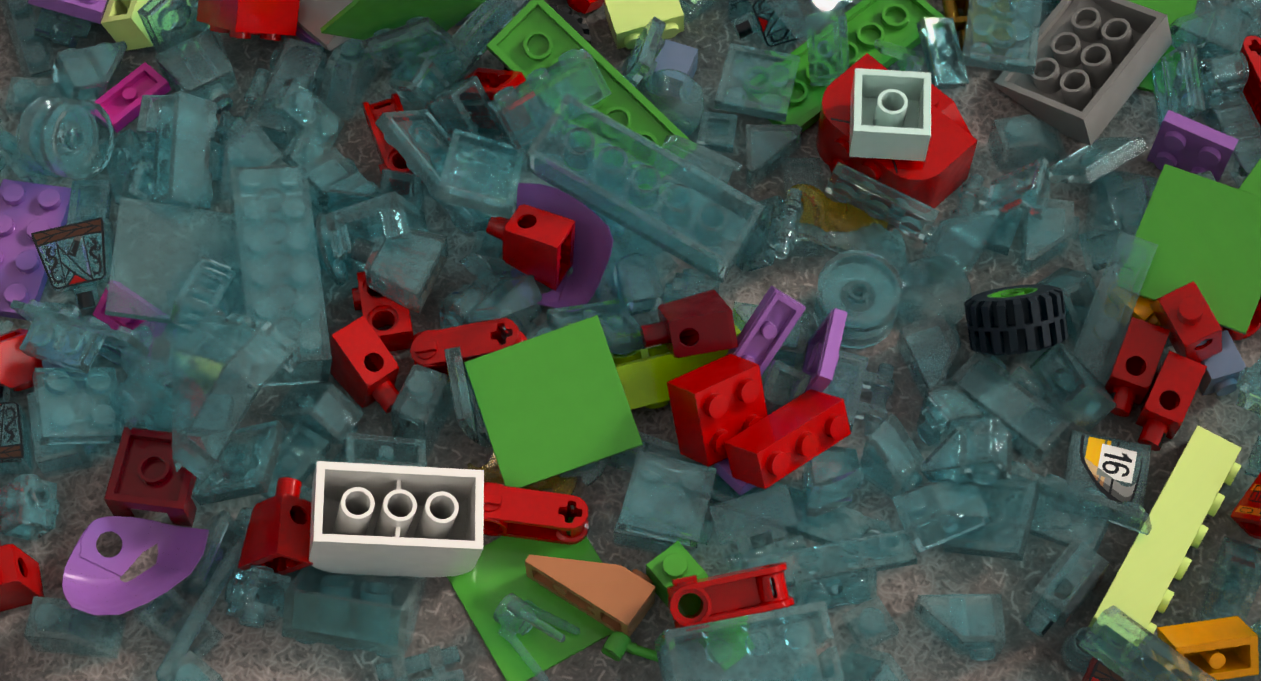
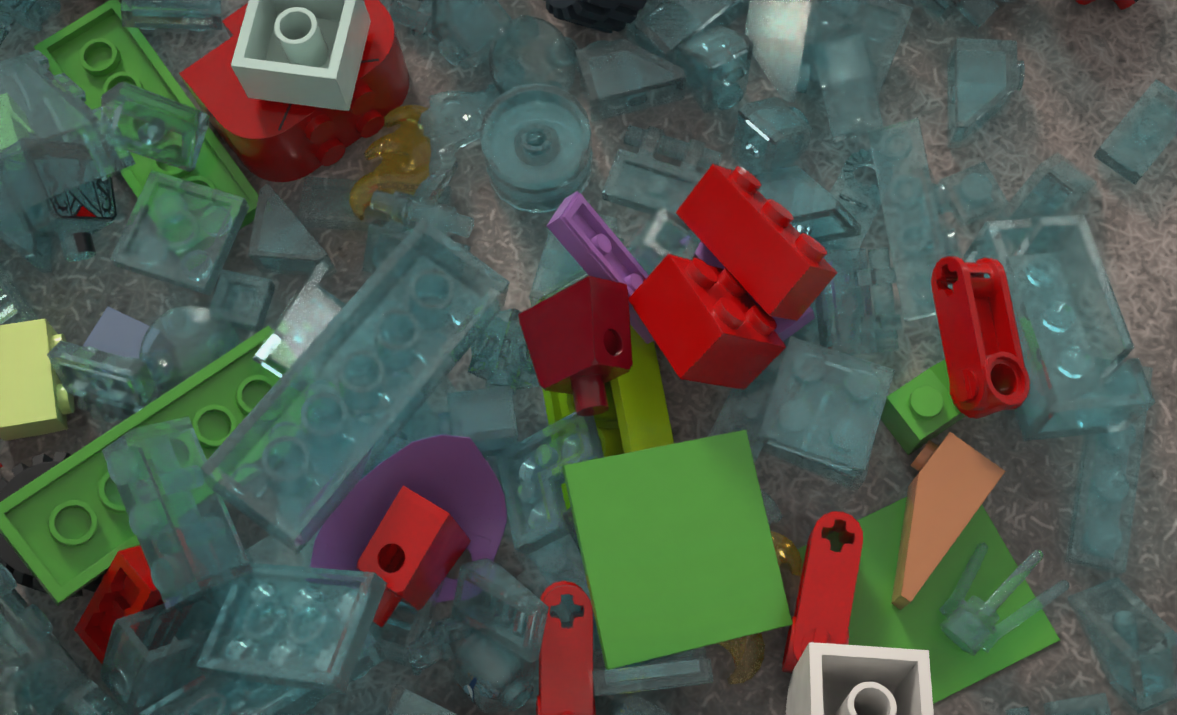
camera: 80 degrees left, 10 degrees up
bright green hand [601,631,662,663] -> none
medium lavender plate [795,308,848,398] -> none
clear light blue plate [824,162,940,240] -> none
clear light blue panel [874,39,925,72] -> none

